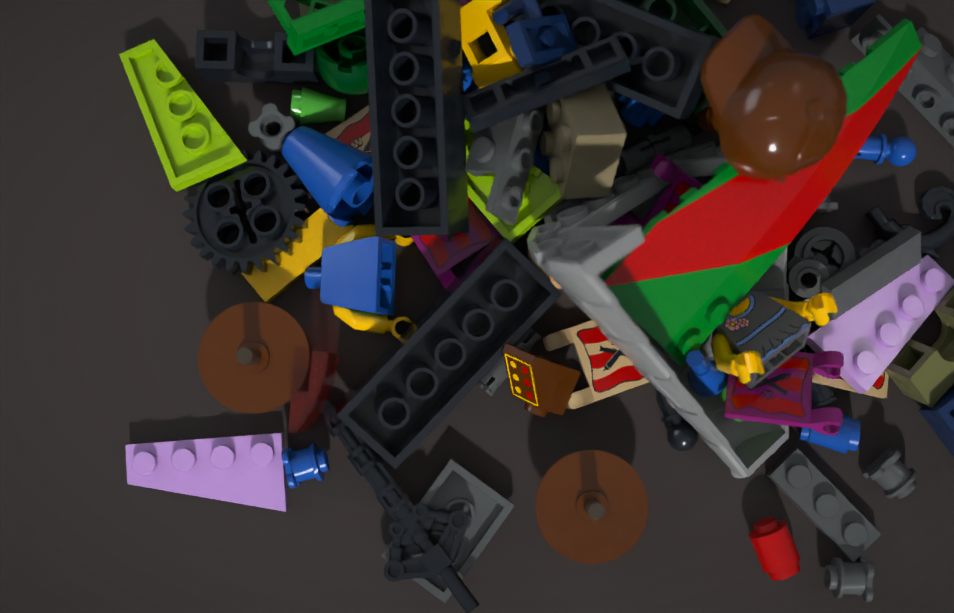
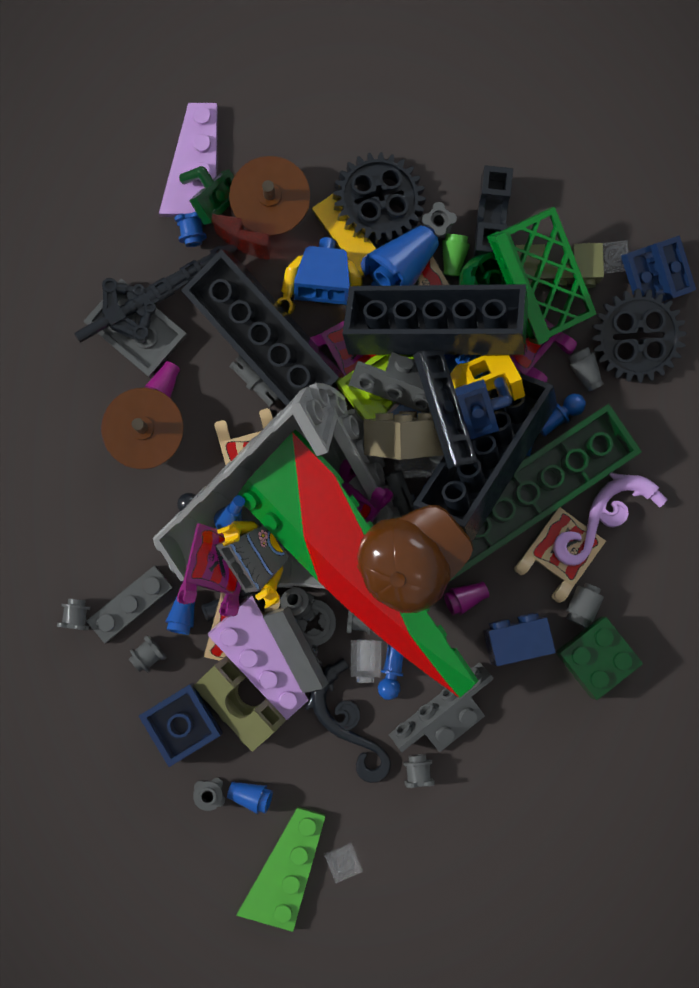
camera: 90 degrees right, 0 degrees up
lime wing [119,39,248,192] -> none
reddish brown slope [503,343,581,417] -> none
red brick [748,517,801,580] -> none
none -> magenta cone [144,361,180,398]
none -> dark green plate [179,166,234,225]
none -> clear brick [351,639,381,683]

